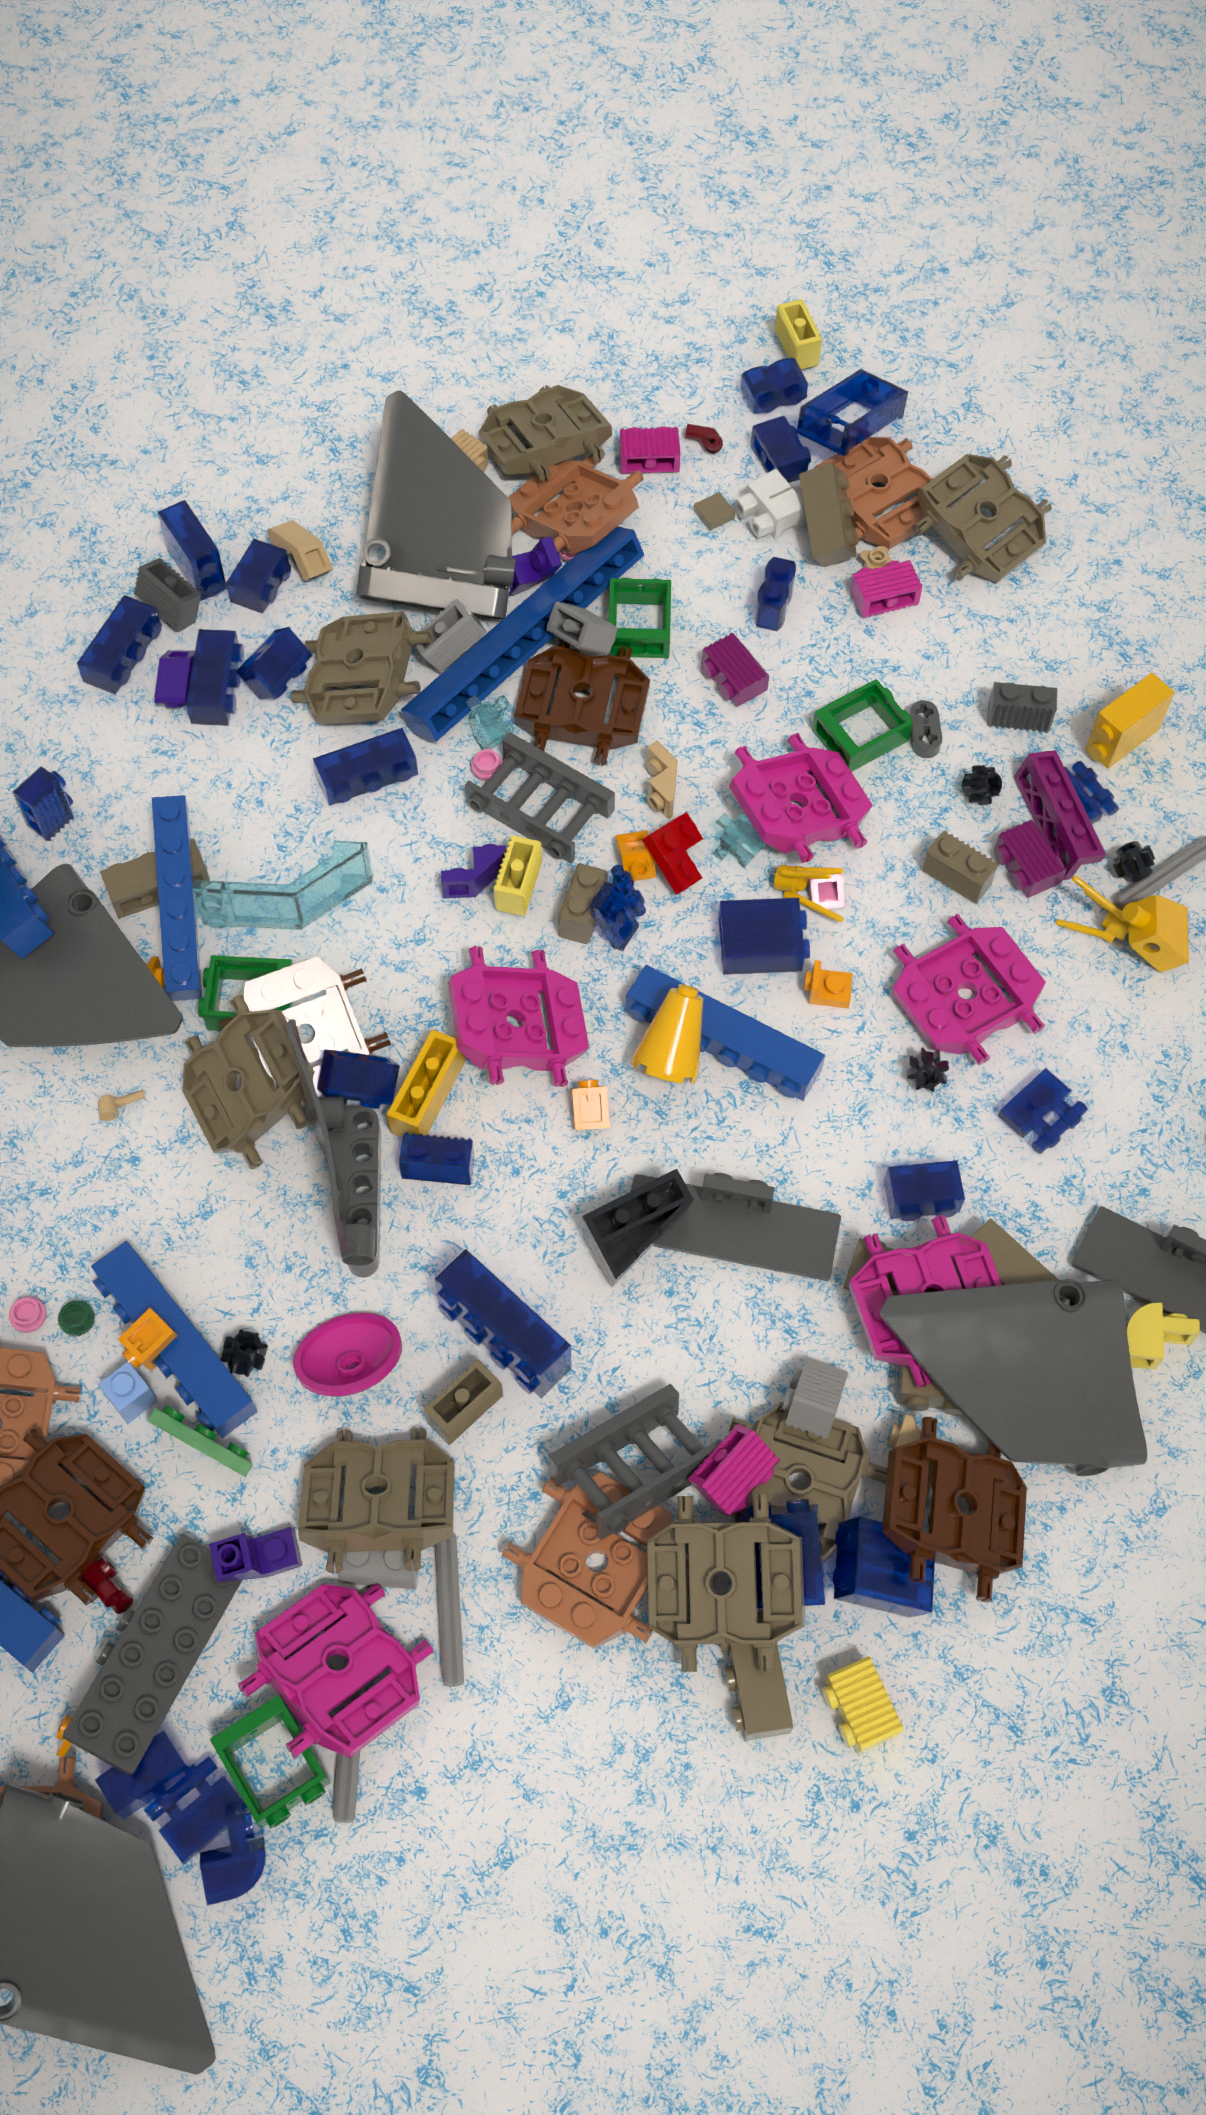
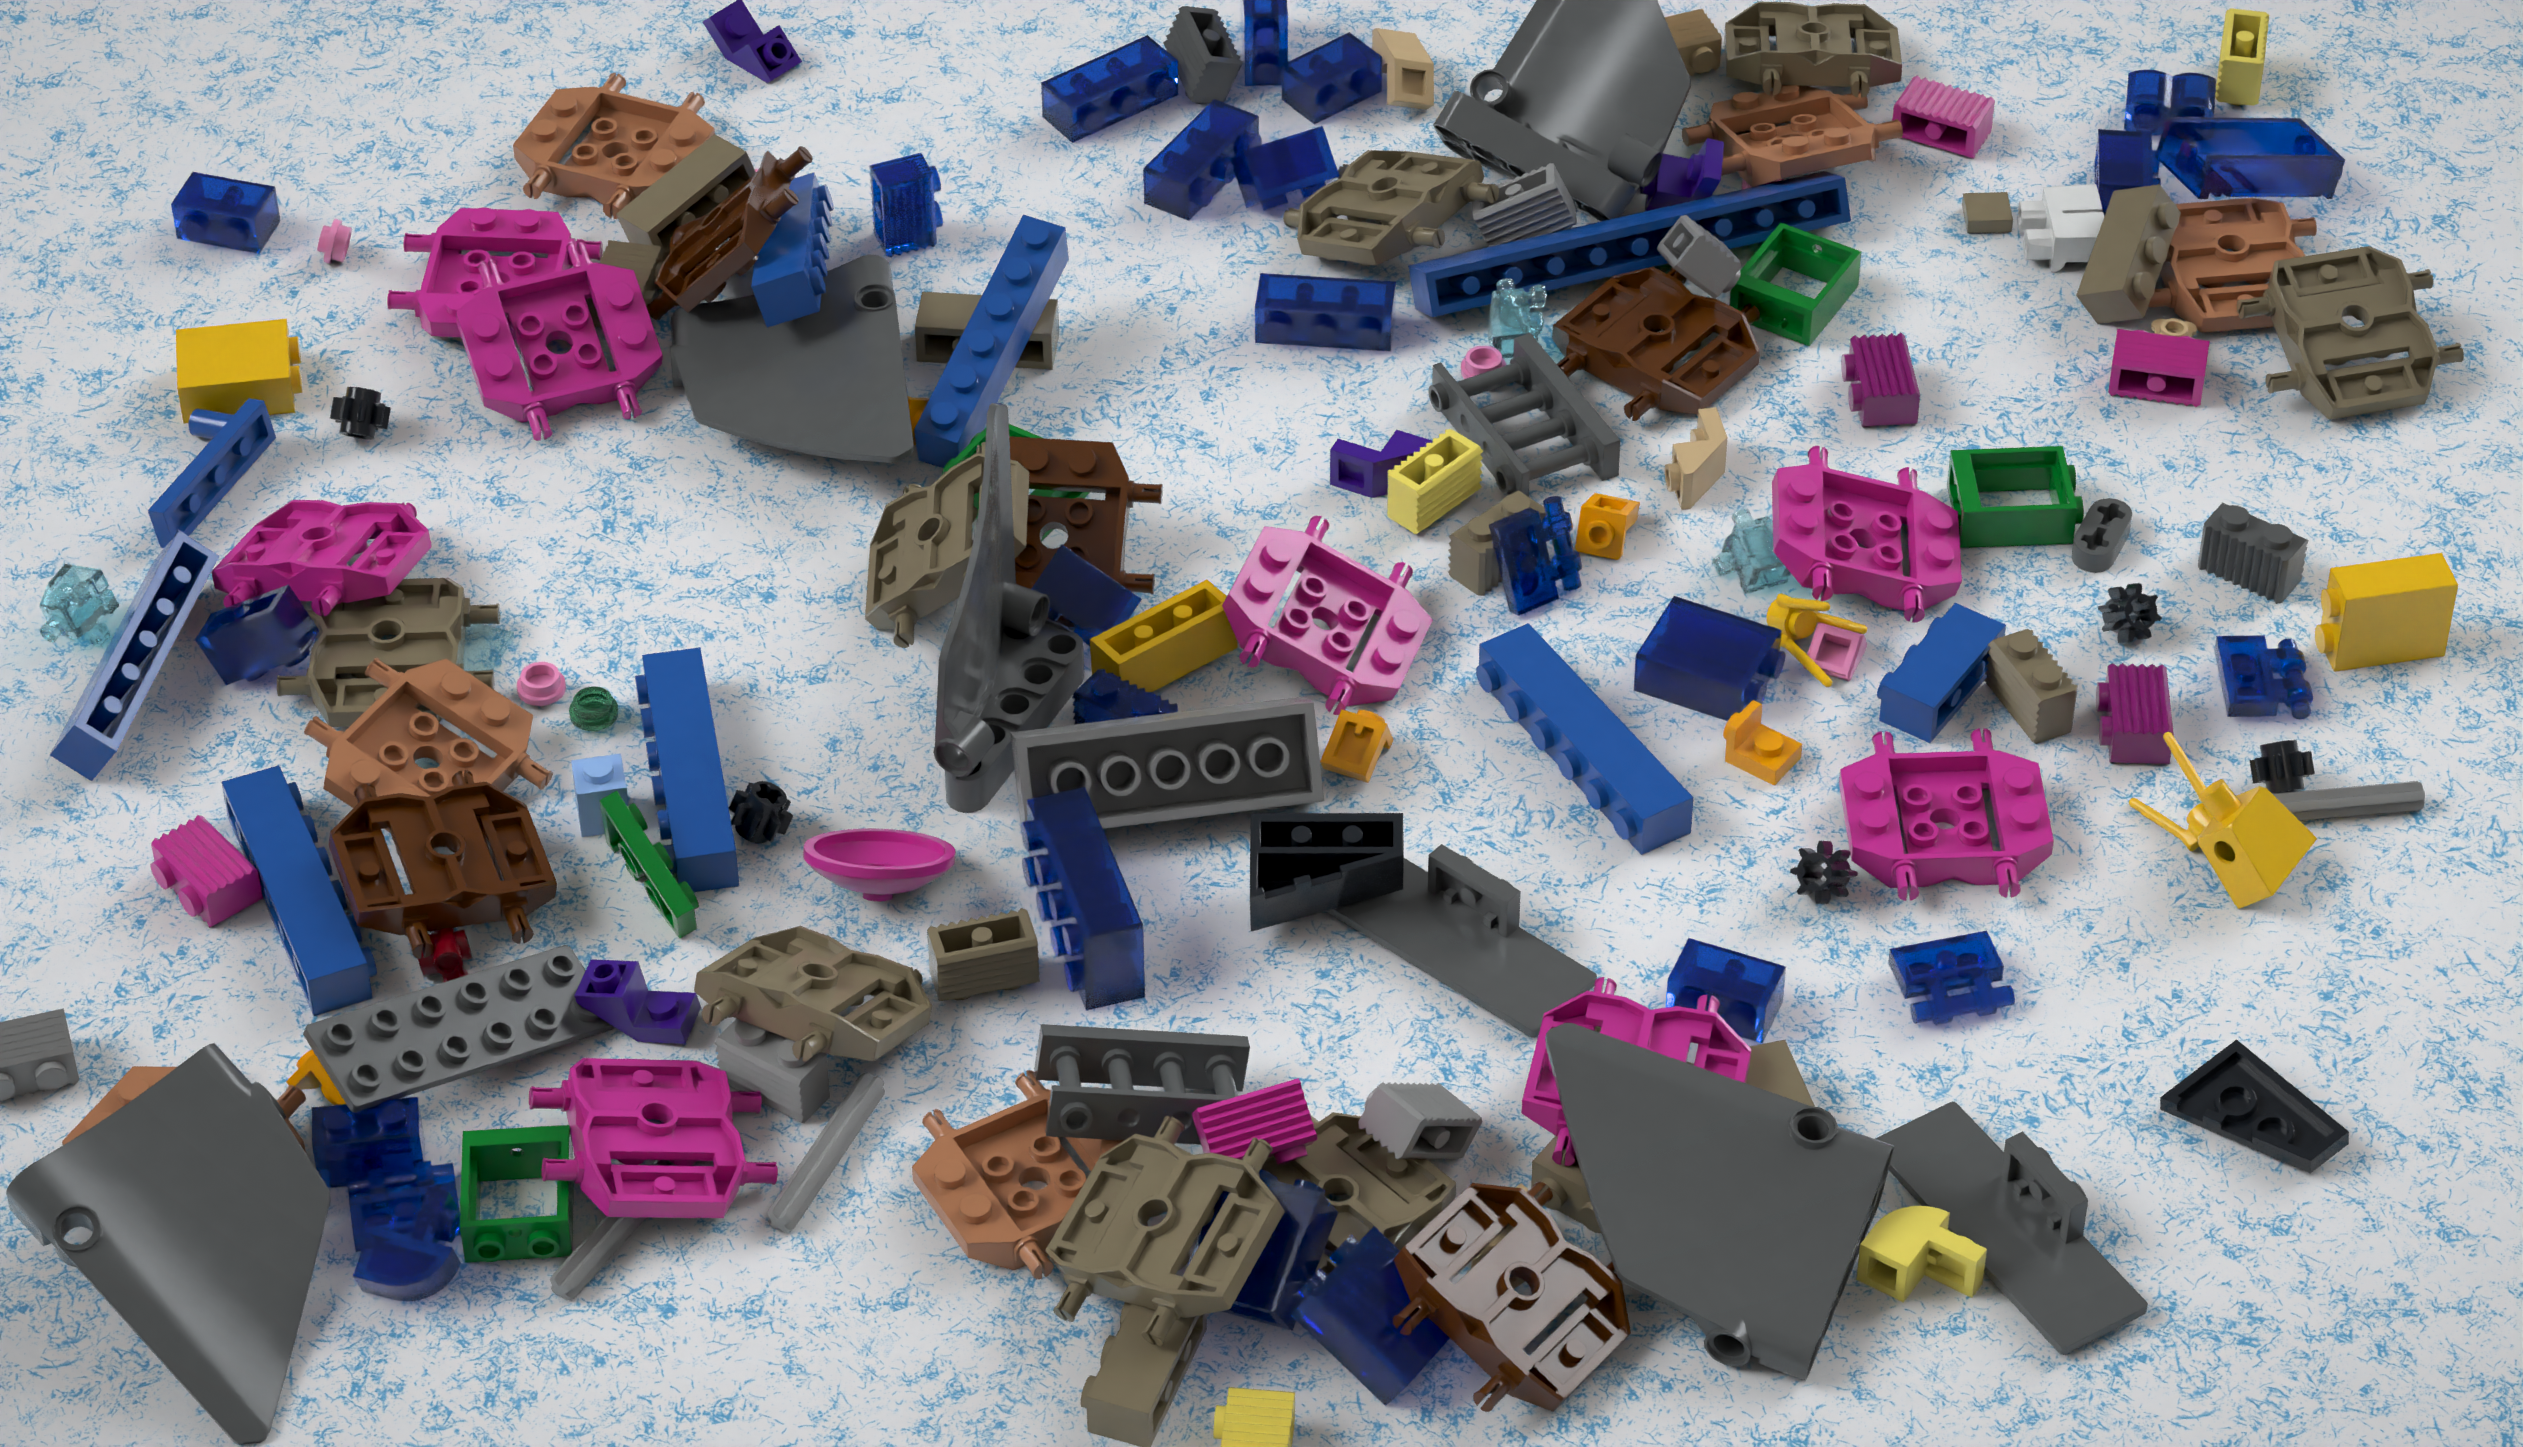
camera: 30 degrees right, 20 degrees down
tan hand [98,1090,145,1121] -> none
light orange bracket [118,1308,178,1371] -> none
dark purple slope [154,650,199,708] -> none
clear light blue windscreen [192,841,373,930] -> none
yellow cone [631,984,703,1084] -> none
red plate [642,812,703,895] -> none
dark red arm [685,424,723,453] -> none
clear blue brick [755,557,796,631] -> none
magenta fence [1014,750,1106,880] -> none
none -> light grey brick [1010,697,1324,838]
none -> blue brick [1877,603,2006,743]

